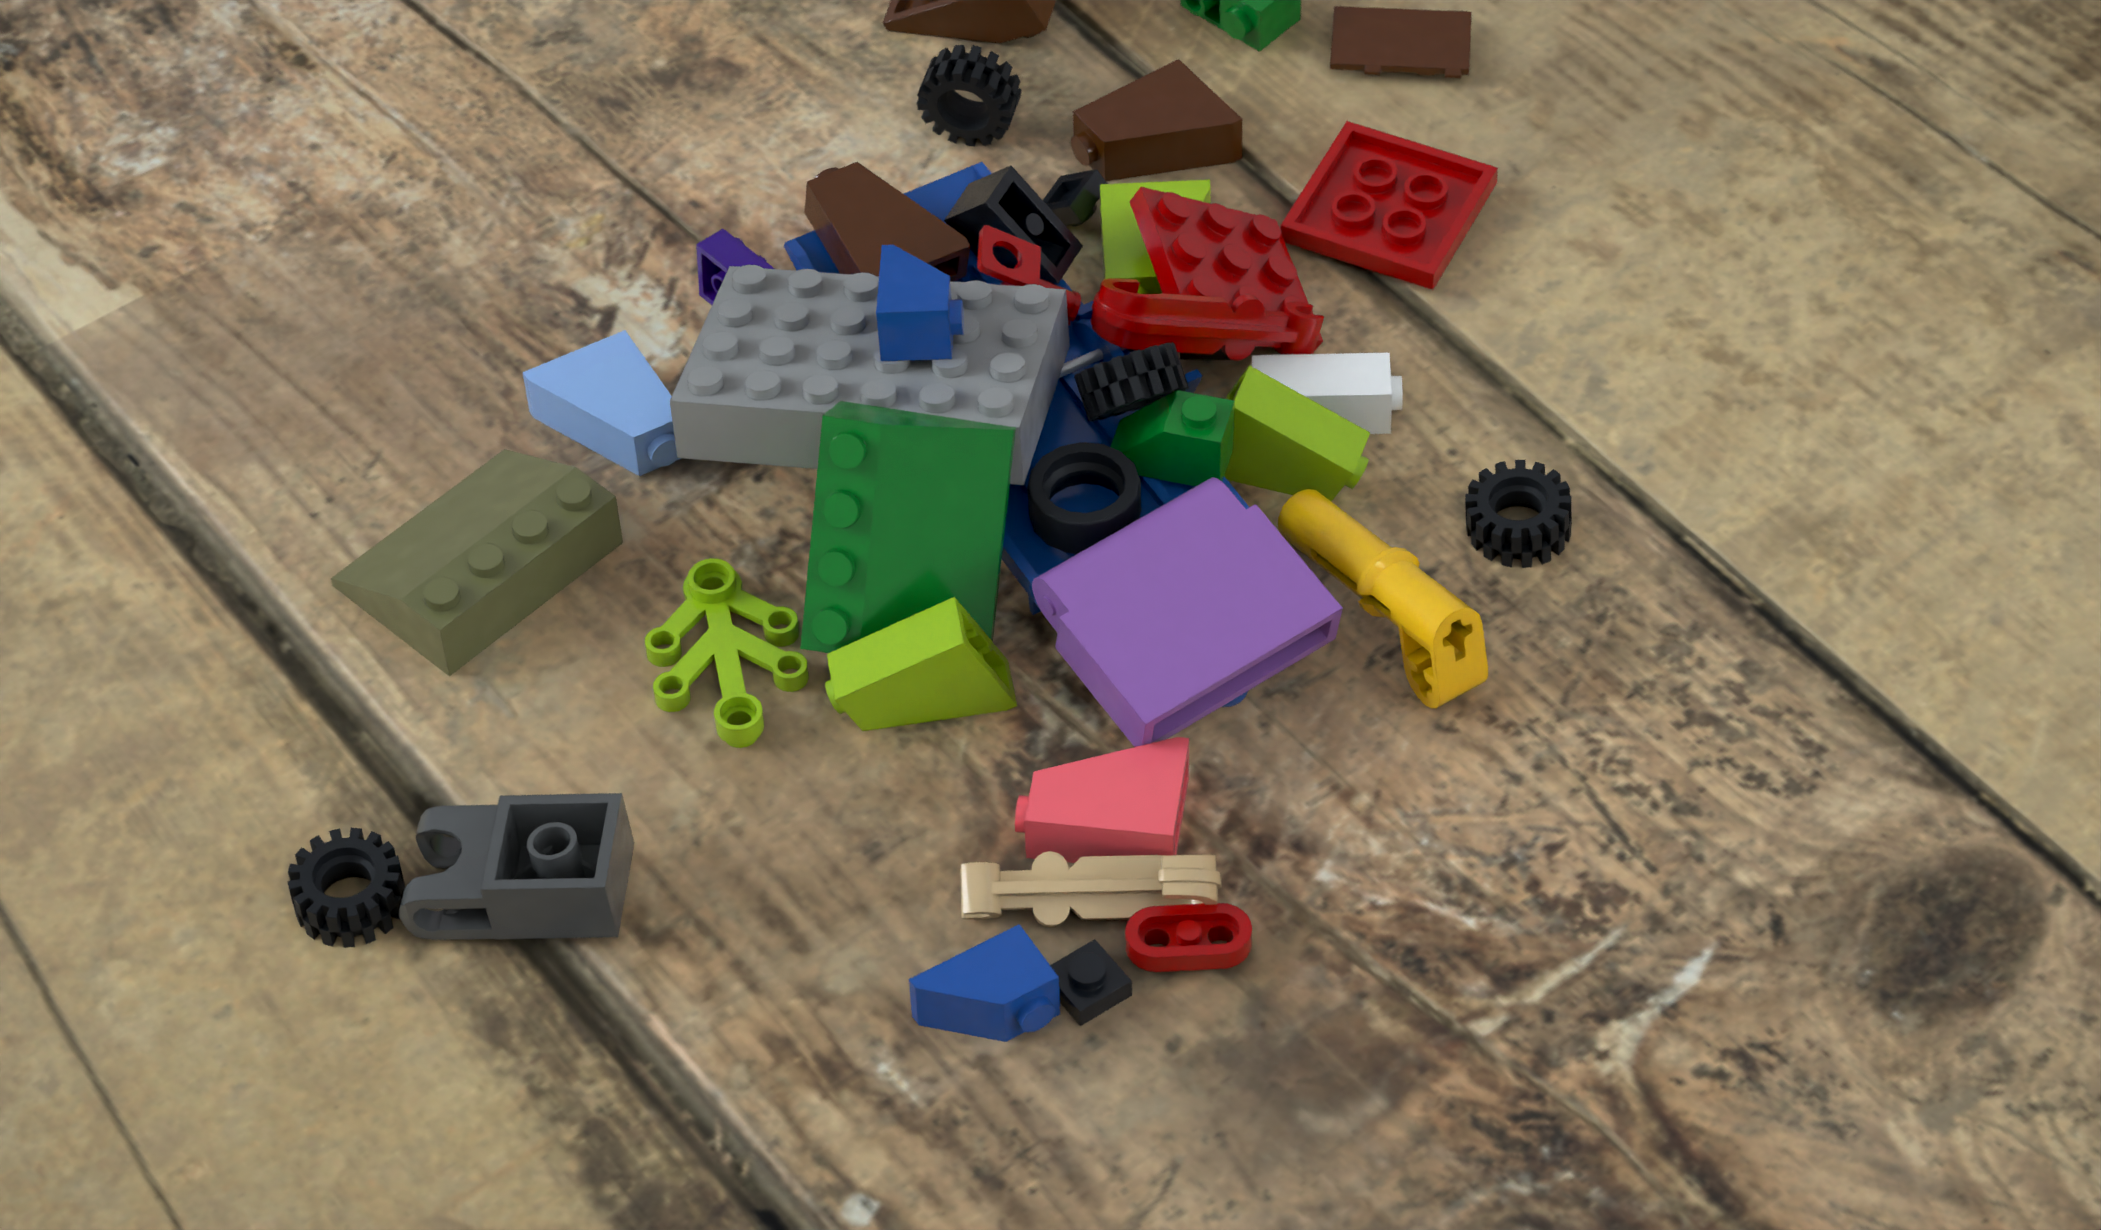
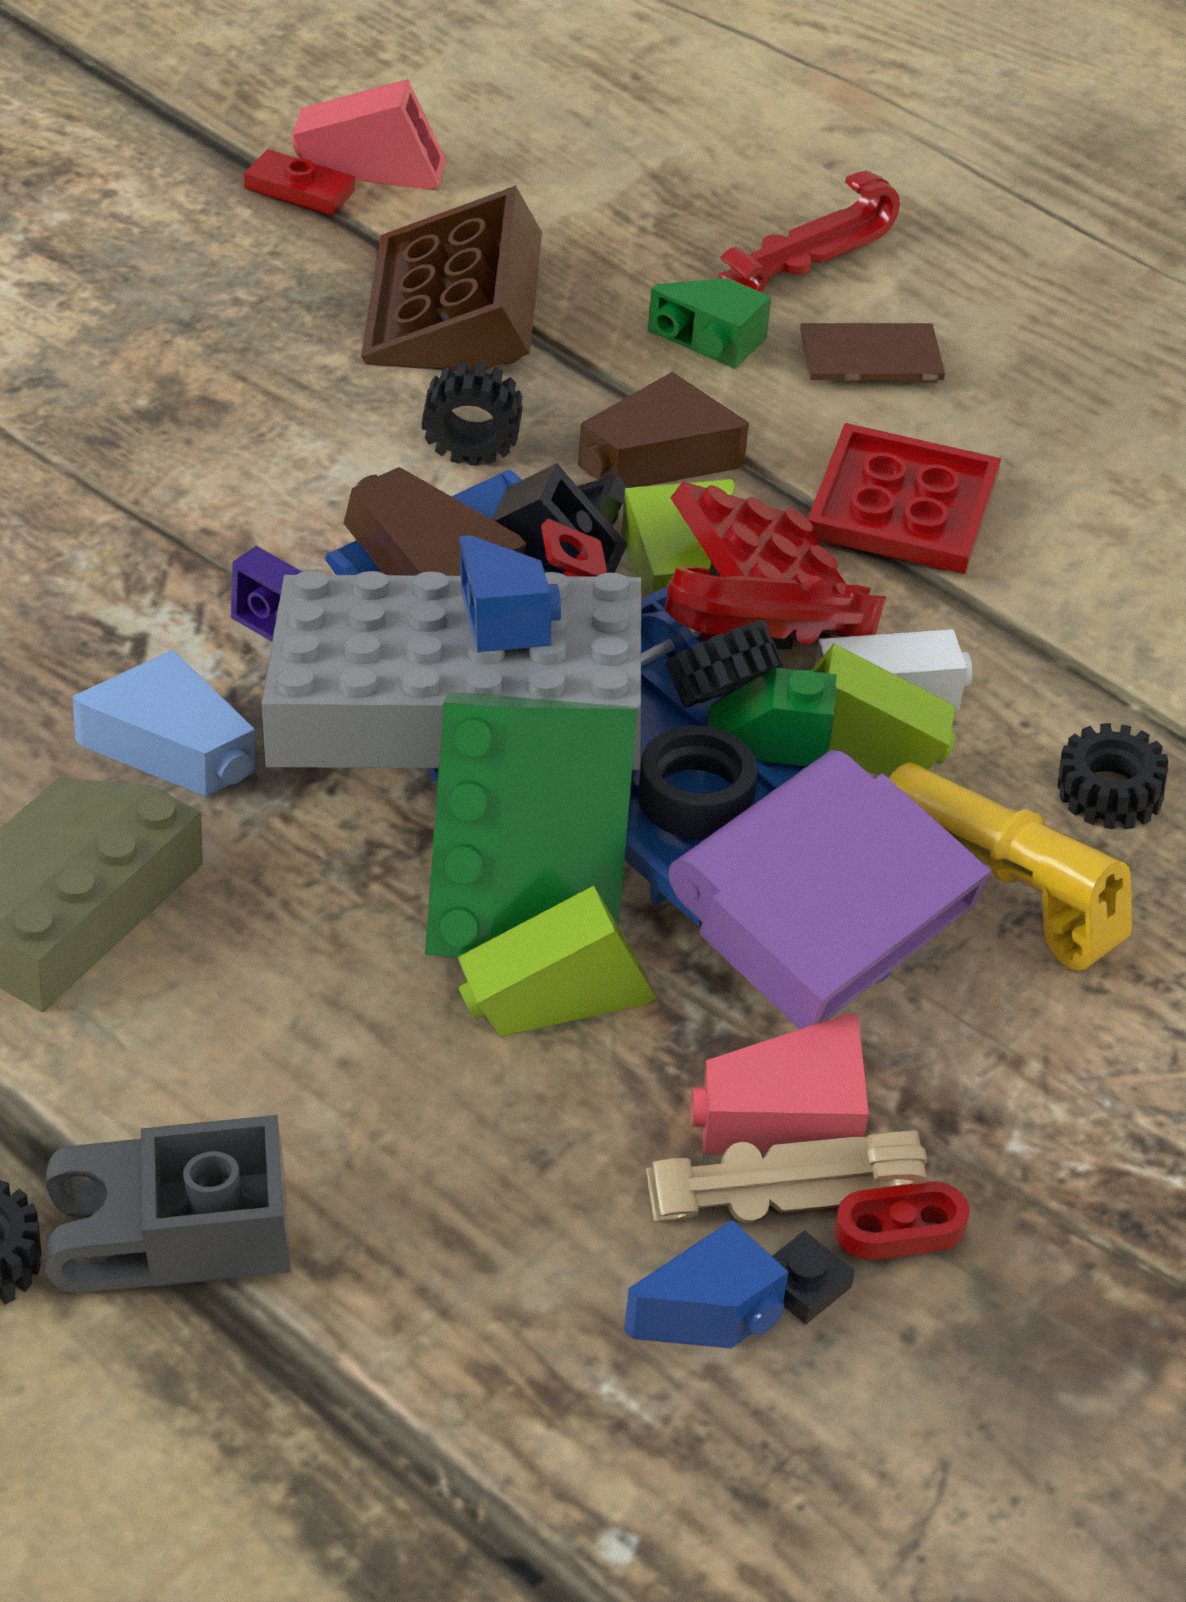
camera: 15 degrees left, 5 degrees down
lime plant [645,558,809,748] -> none

